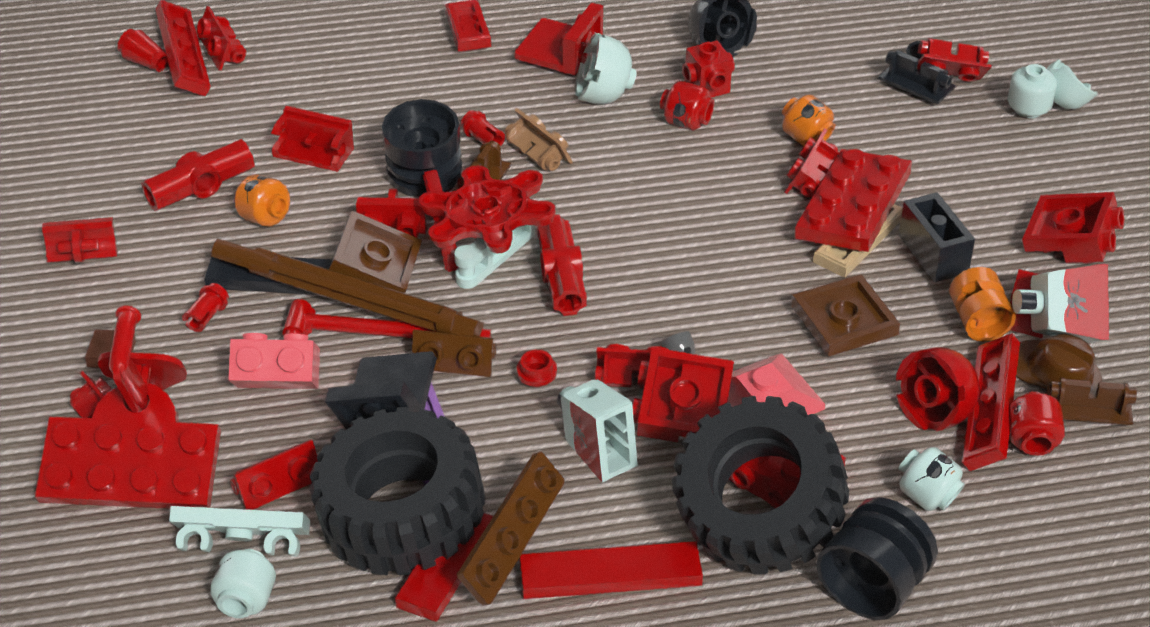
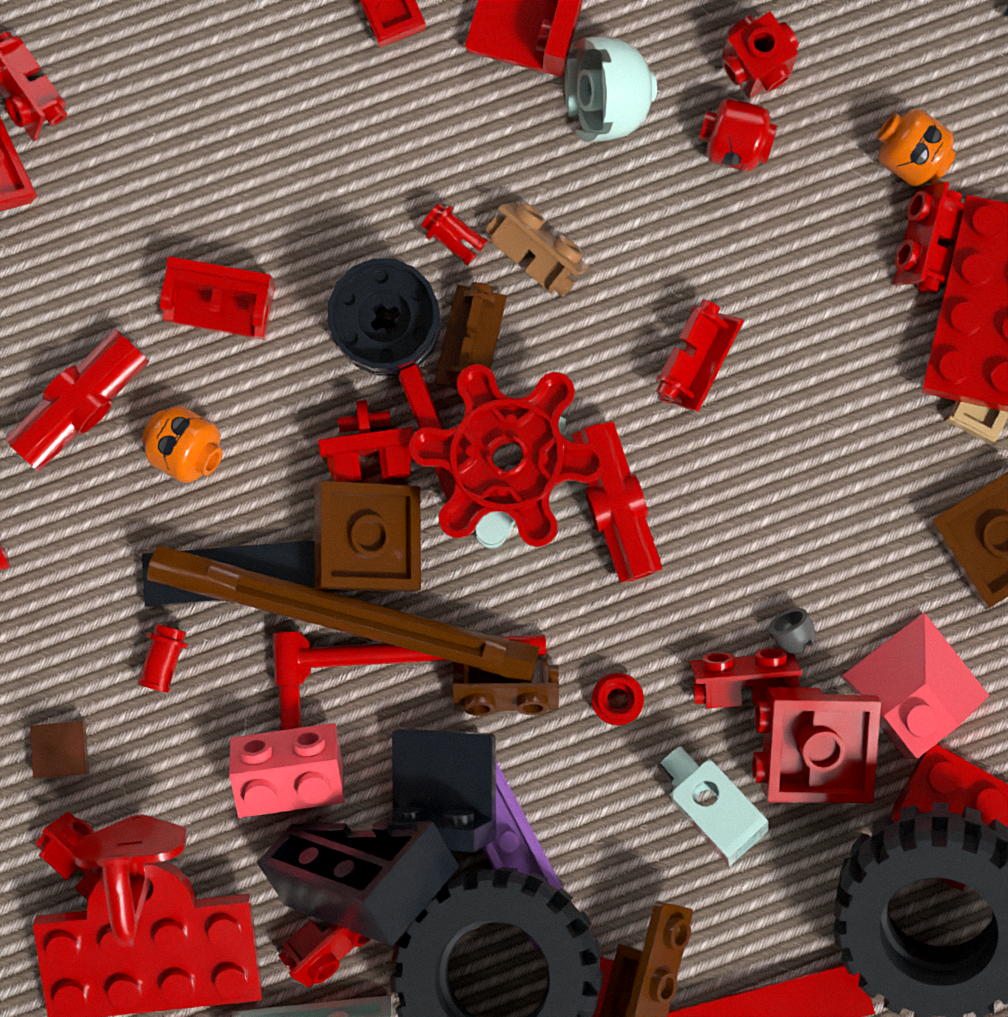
camera: 10 degrees left, 40 degrees up
none -> black wedge [257,822,459,947]
none -> red hinge [656,299,744,412]

